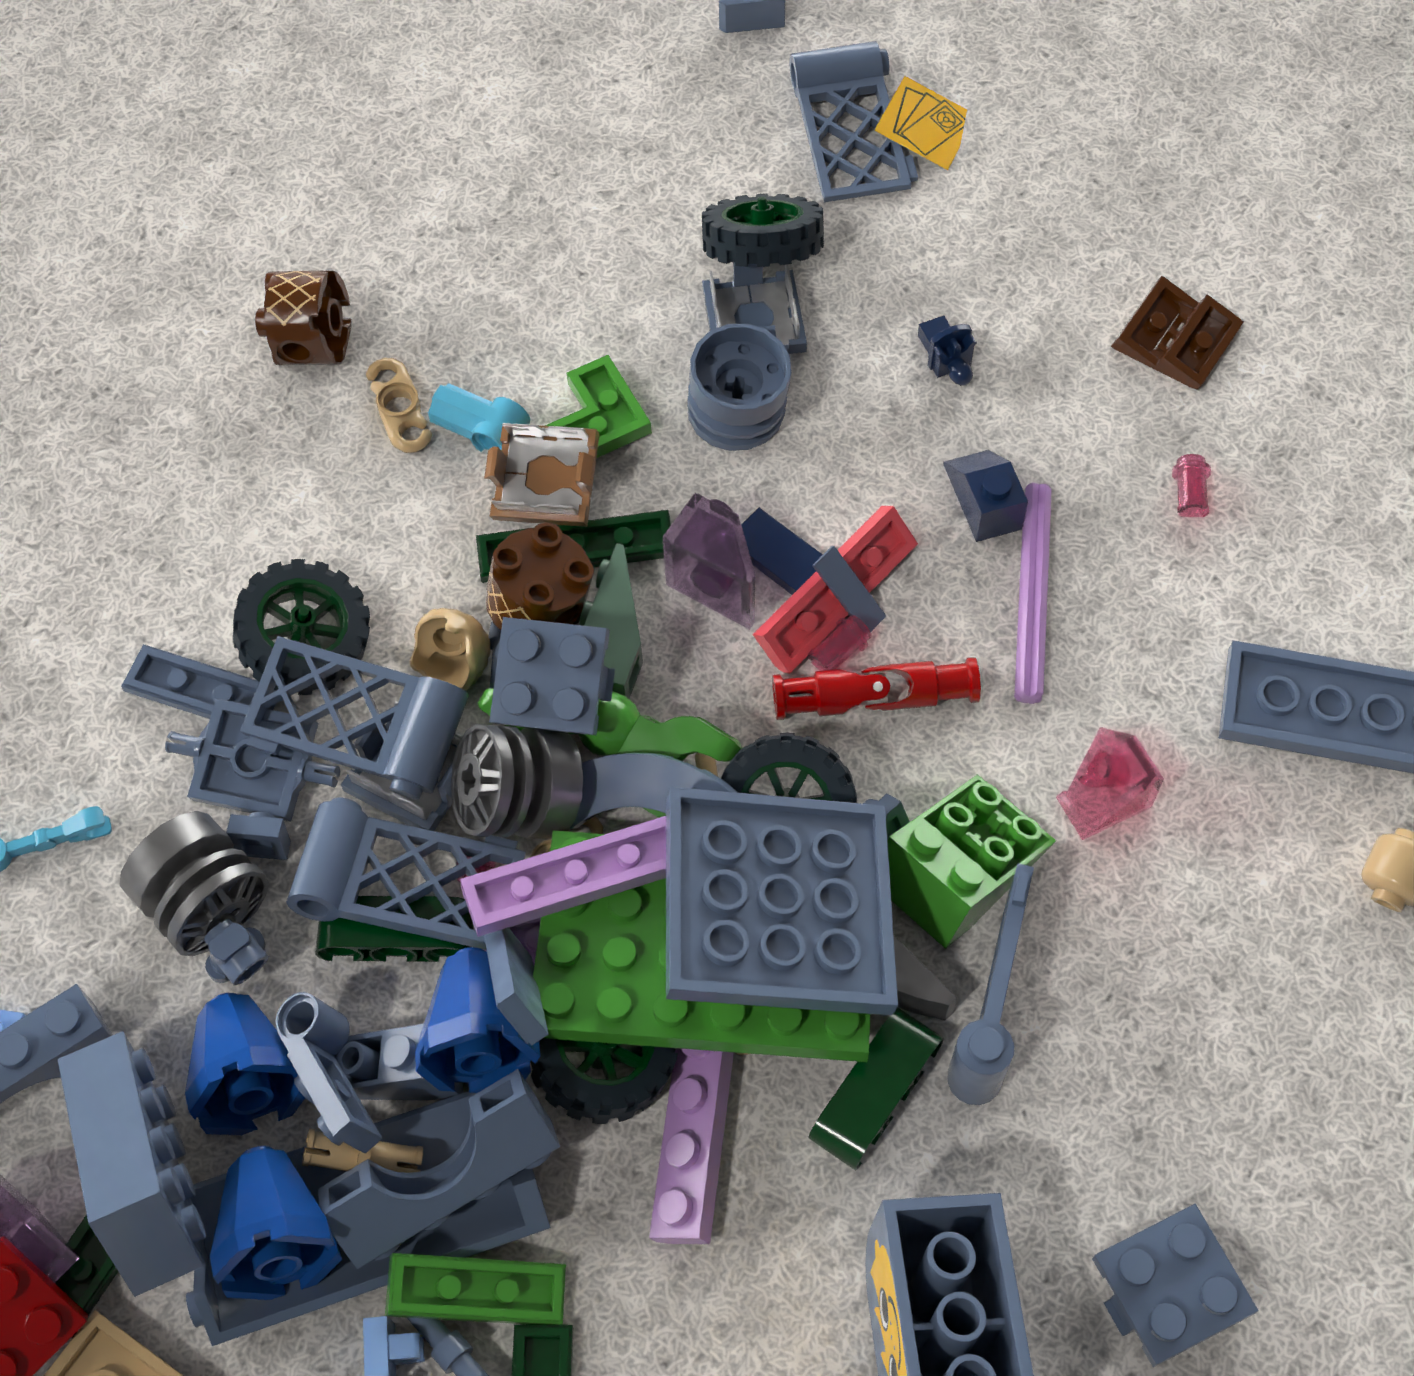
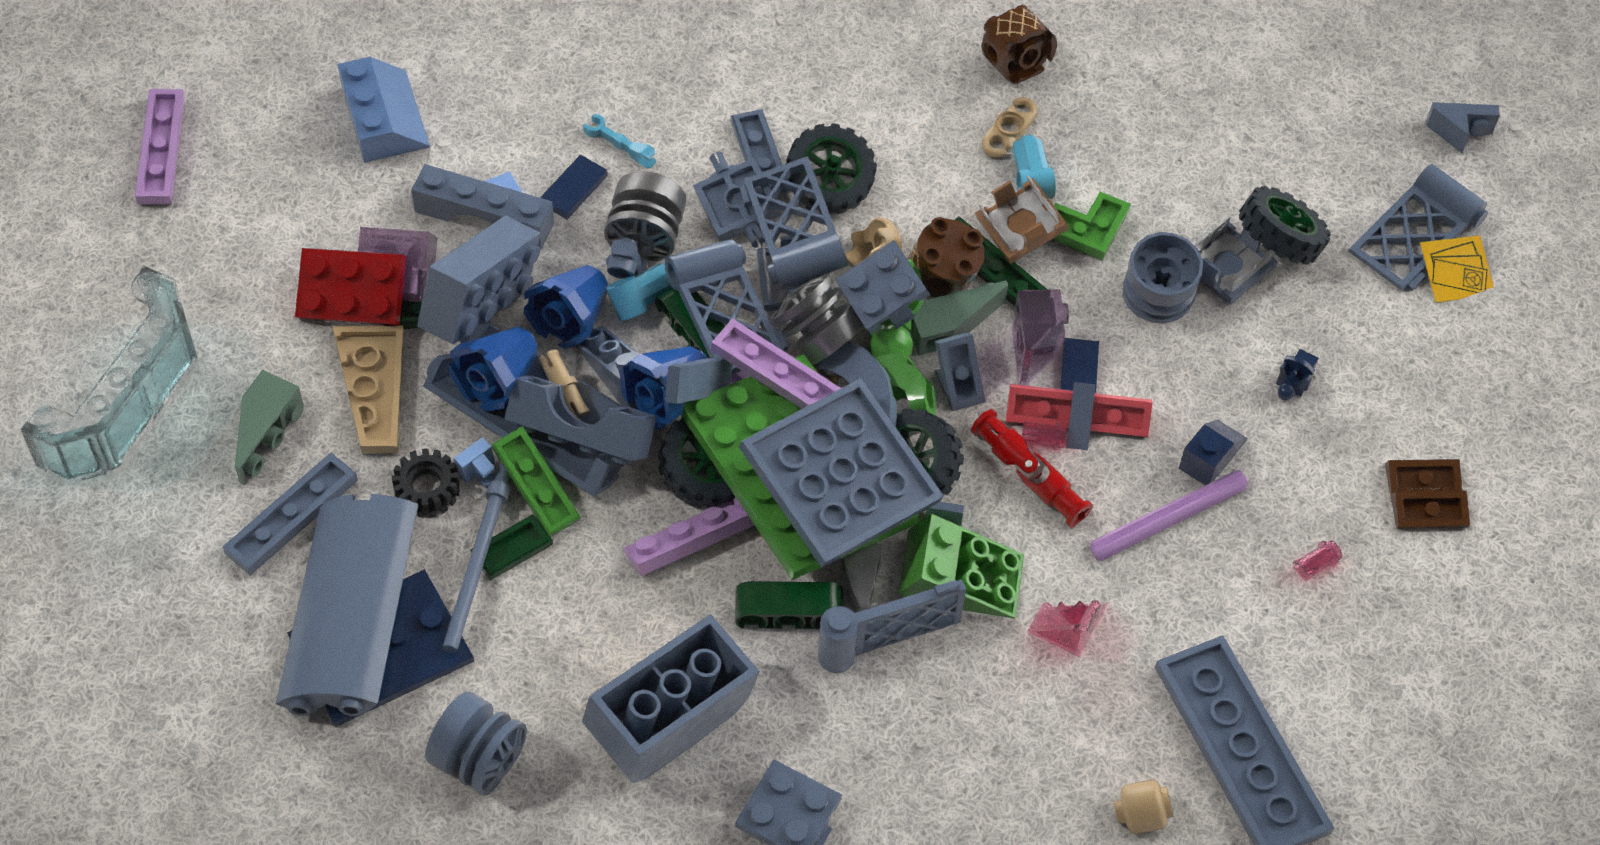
camera: 50 degrees right, 5 degrees down
sand blue plate [226,812,291,860] -> none
sand blue plate [275,992,383,1154] -> none
none -> dark blue tile [540,154,608,220]
none -> medium azure piece [606,263,672,321]
none -> sand blue slope [935,332,985,411]

